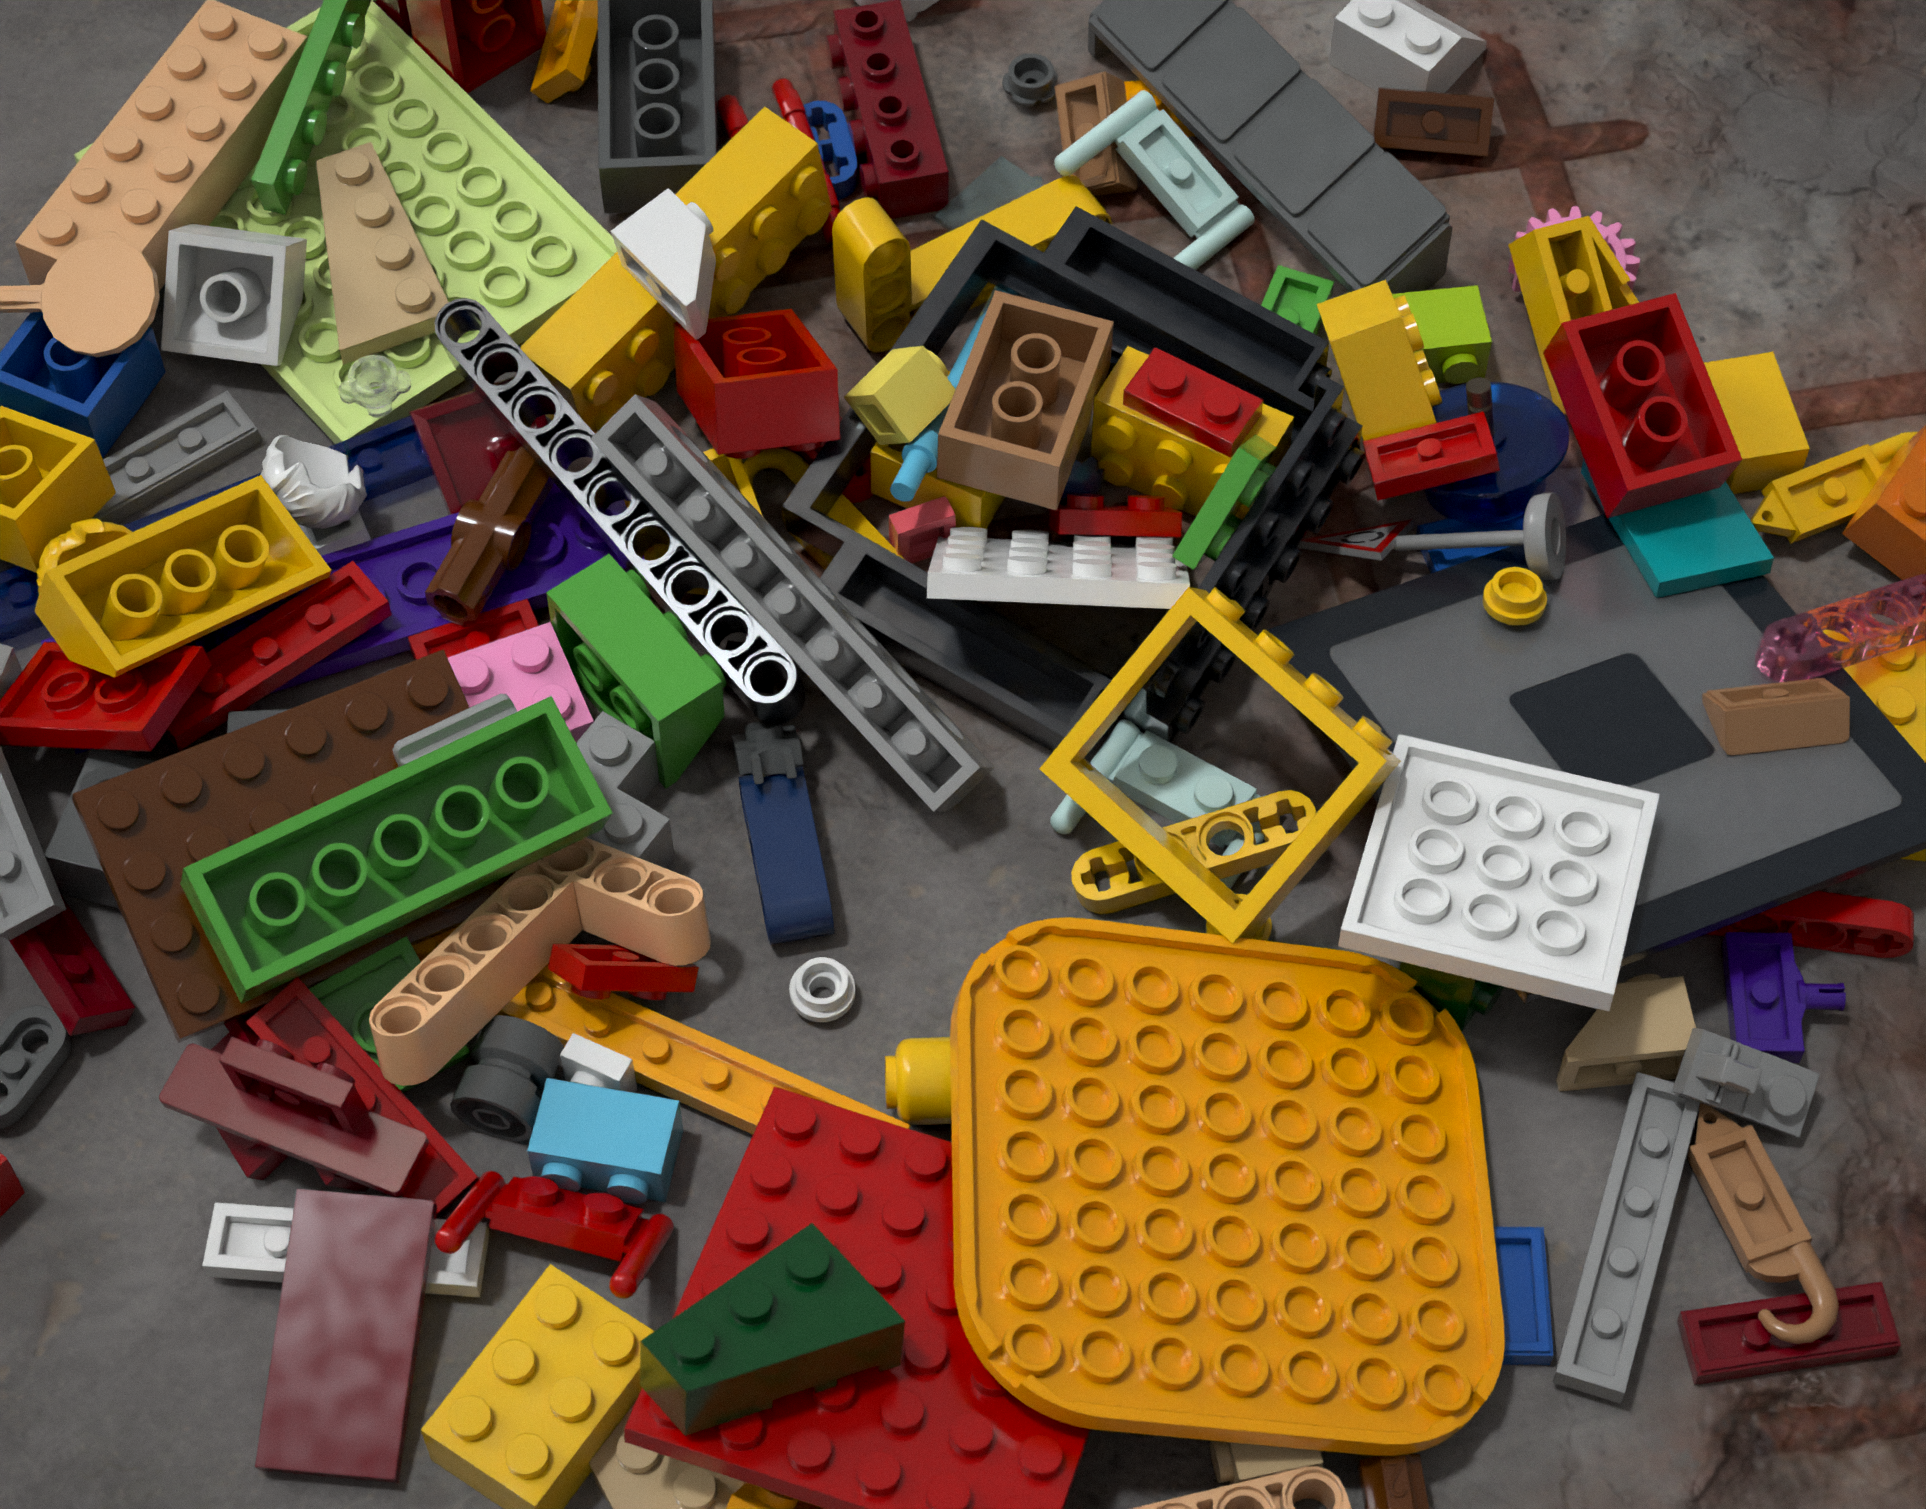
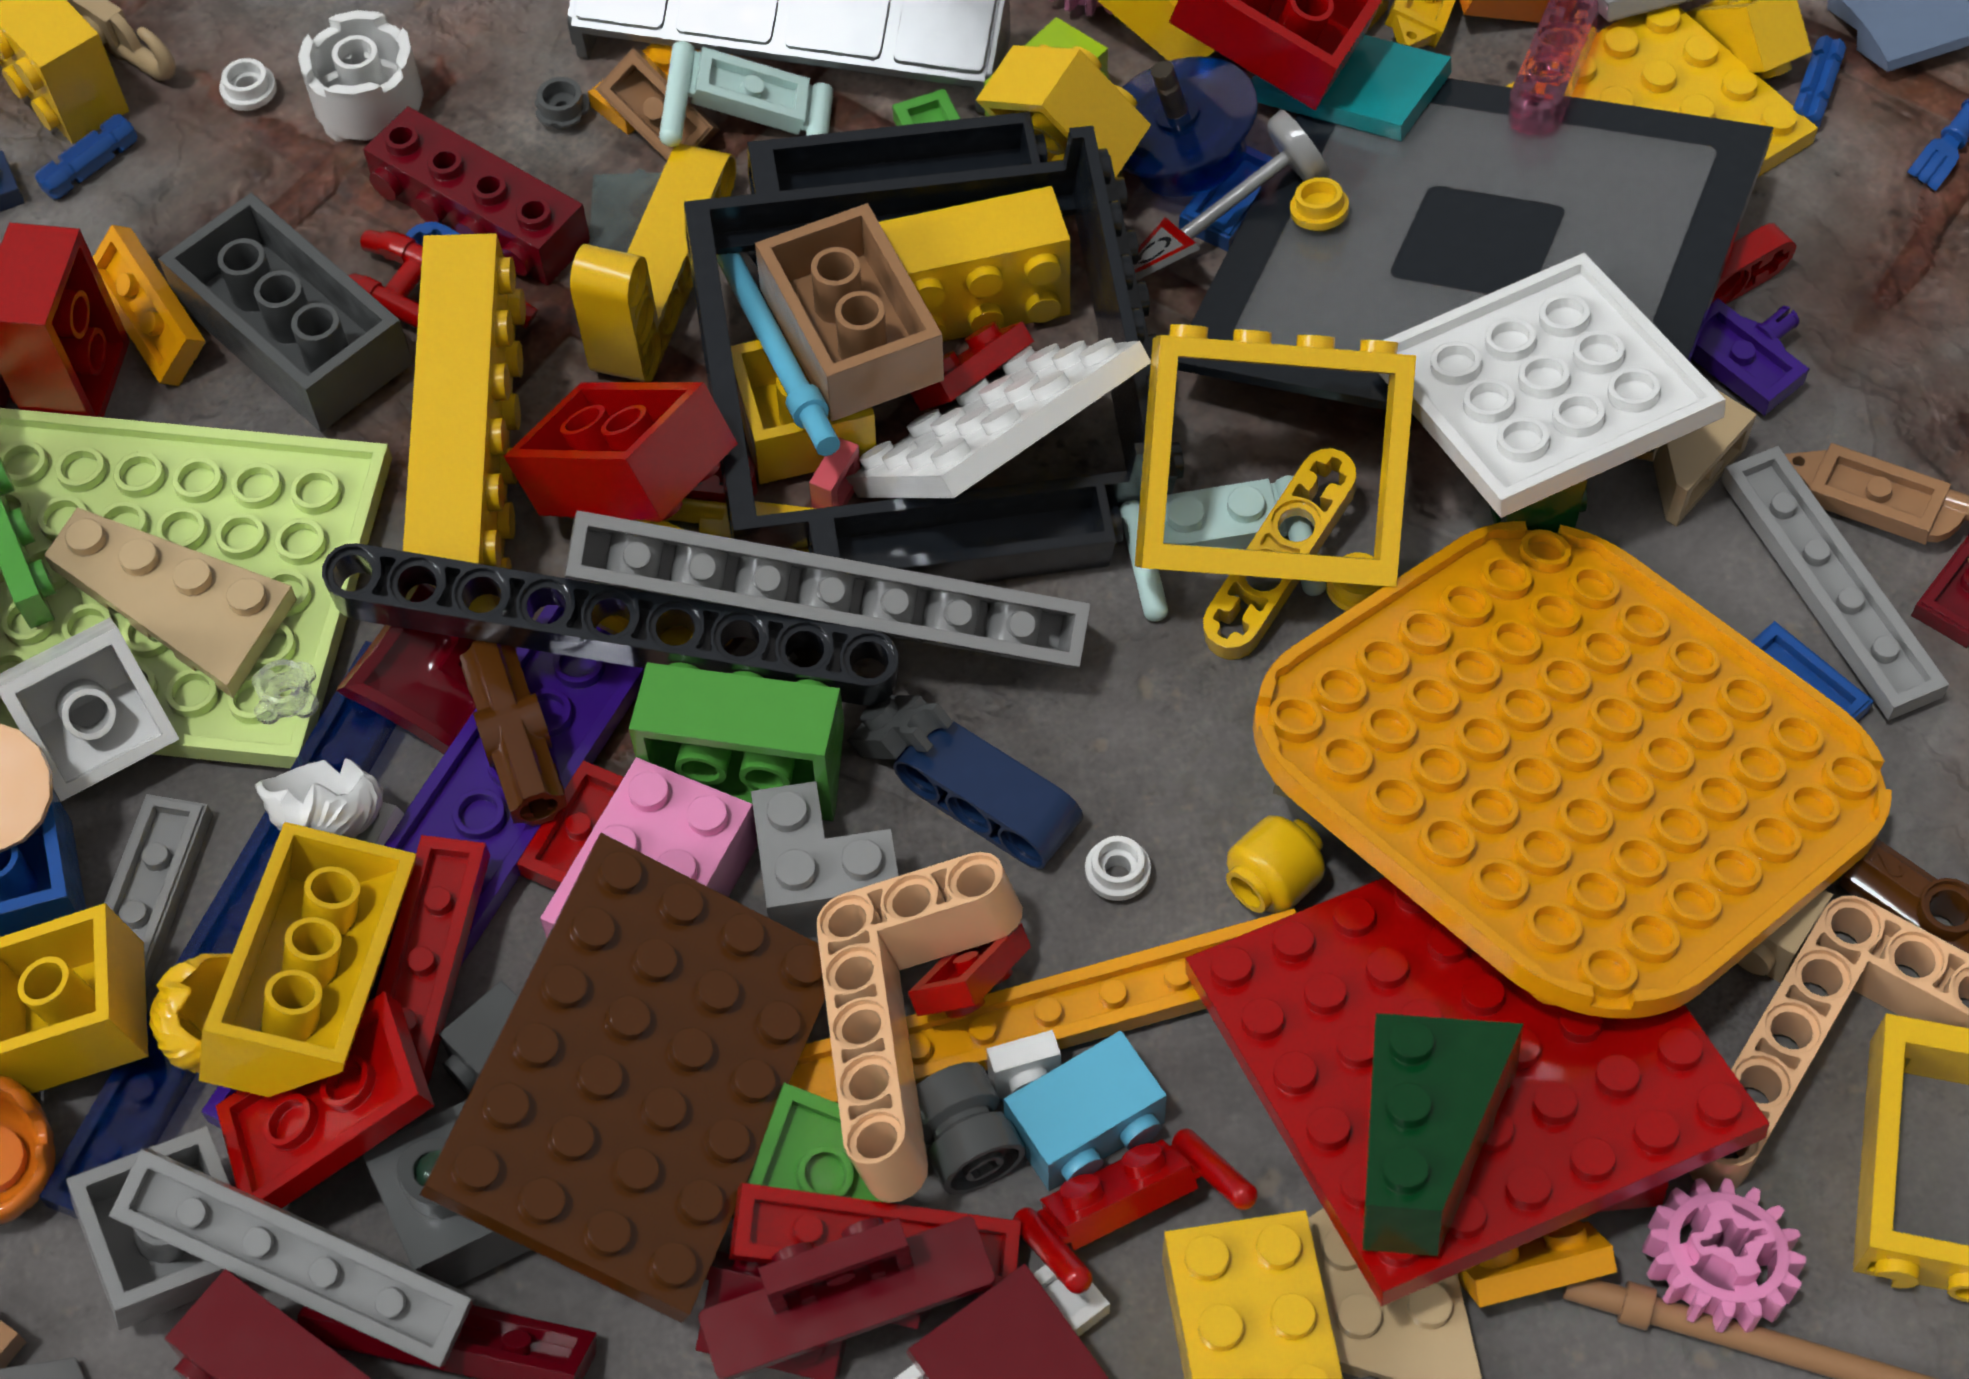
camera: 40 degrees left, 0 degrees up
bright green brick [180,696,613,1004] -> none
light grey axle [392,694,517,767] -> none
white slope [611,188,716,340] -> none
light yellow brick [844,346,956,445] -> none
red plate [1123,347,1263,458] -> none
bright green plate [1172,434,1277,570] -> none
red plate [1362,411,1500,501] -> none
light grey hinge [1672,1028,1820,1137] -> none
medium nougat slope [1702,678,1850,756] -> none

